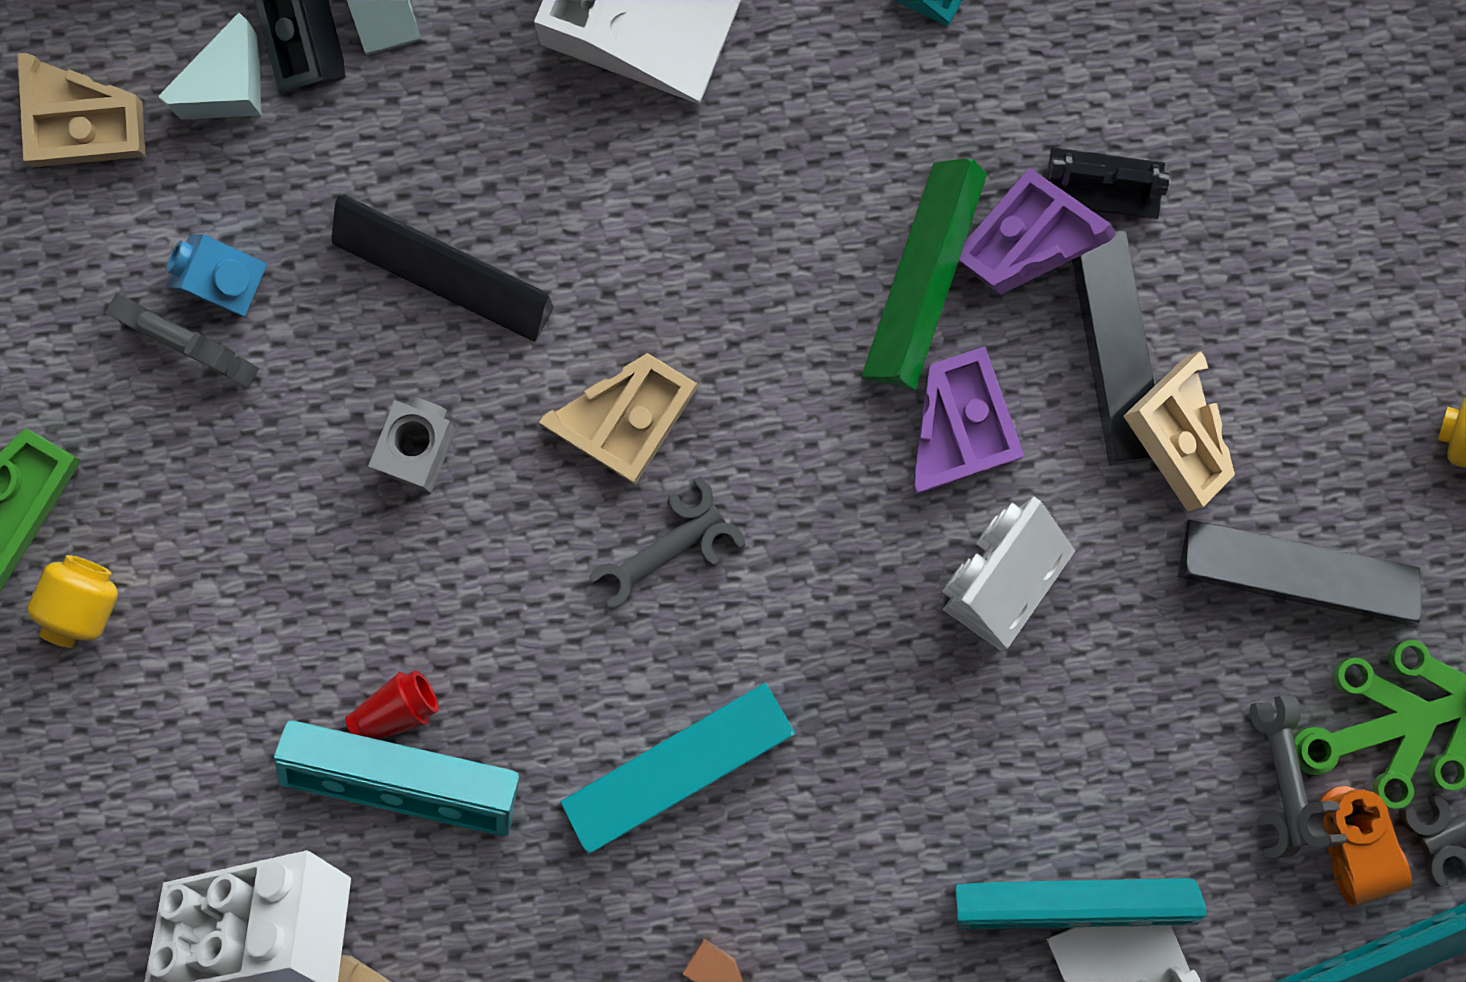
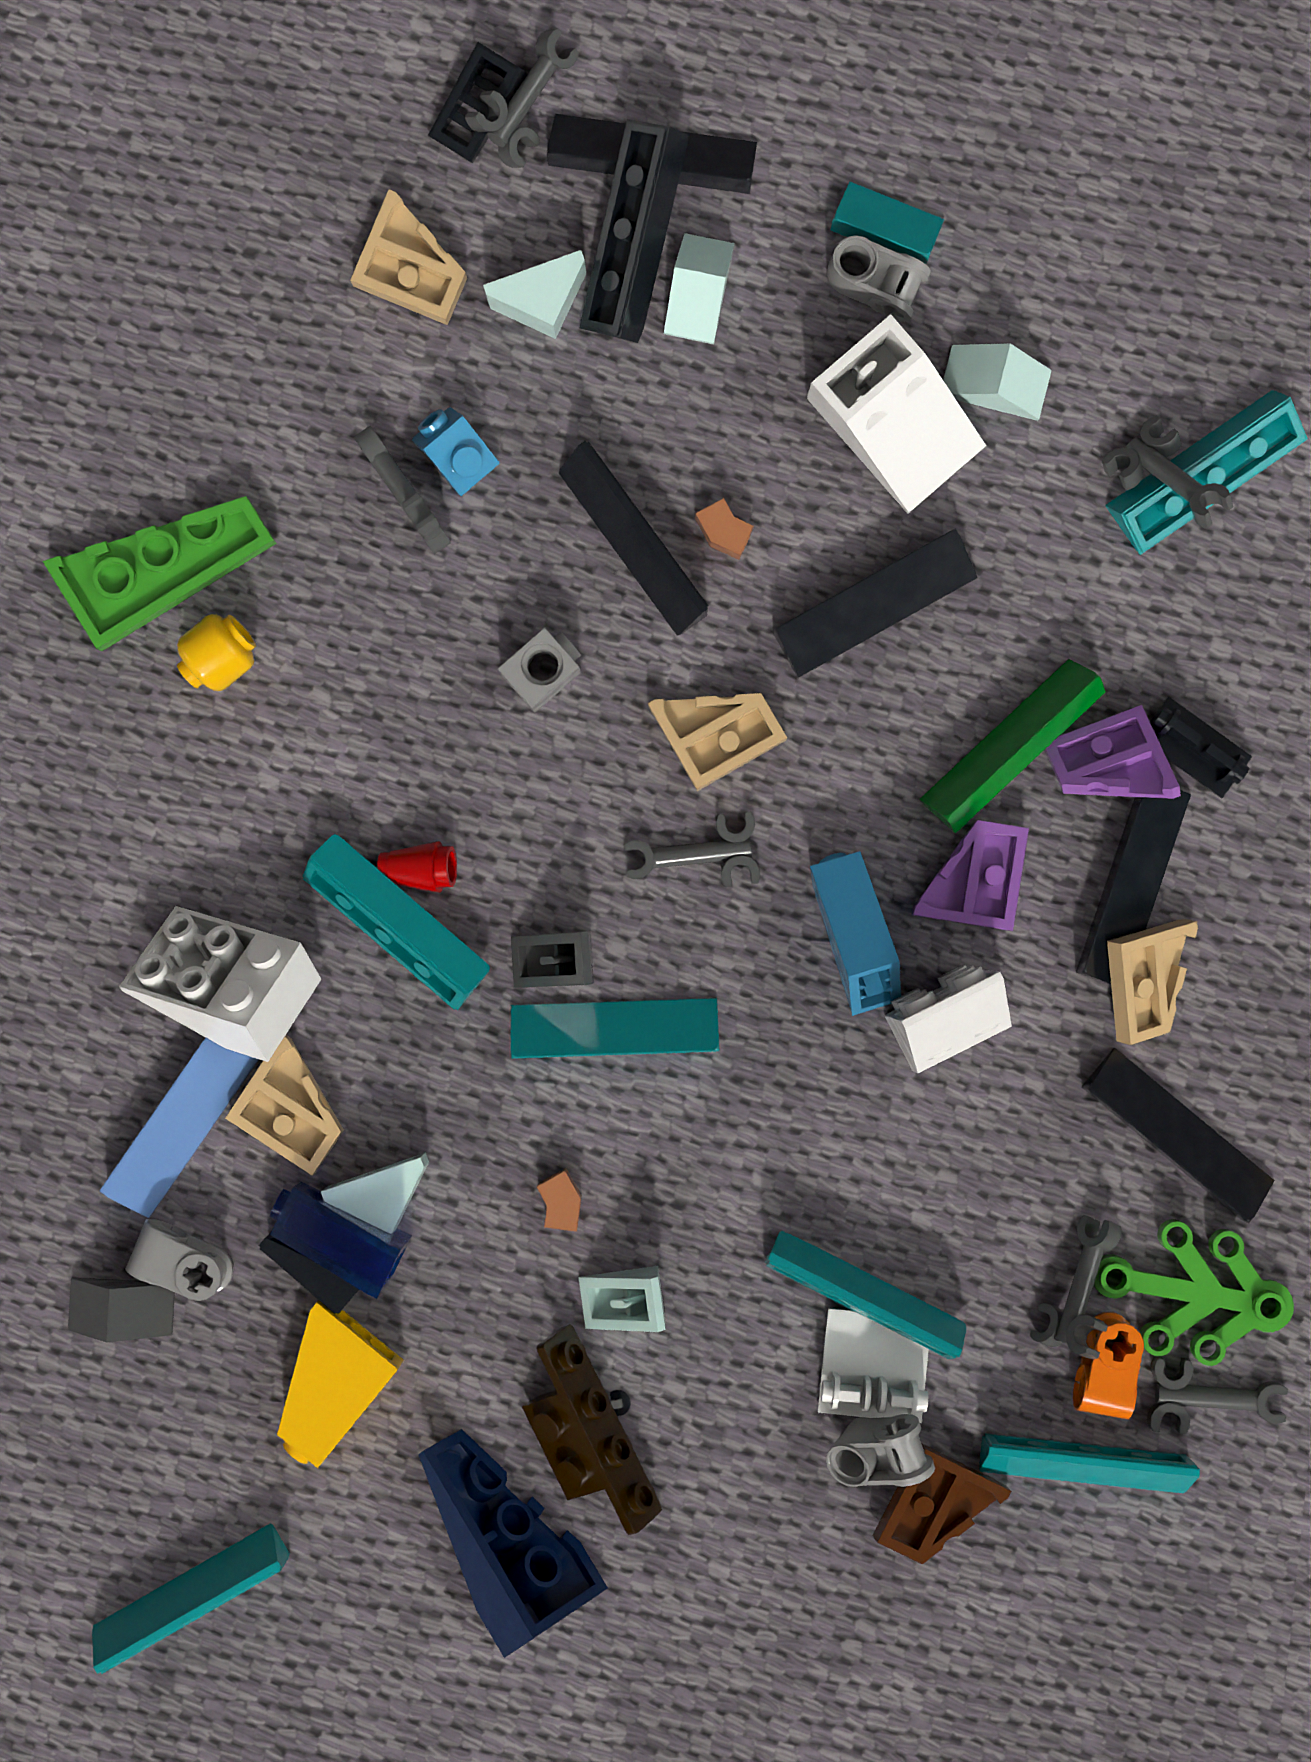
camera: 30 degrees right, 5 degrees up
none -> dark grey slope [511,931,594,988]
none -> nougat piece [695,498,754,560]
none -> black slope [773,528,978,678]
none -> dark azure slope [810,851,901,1016]

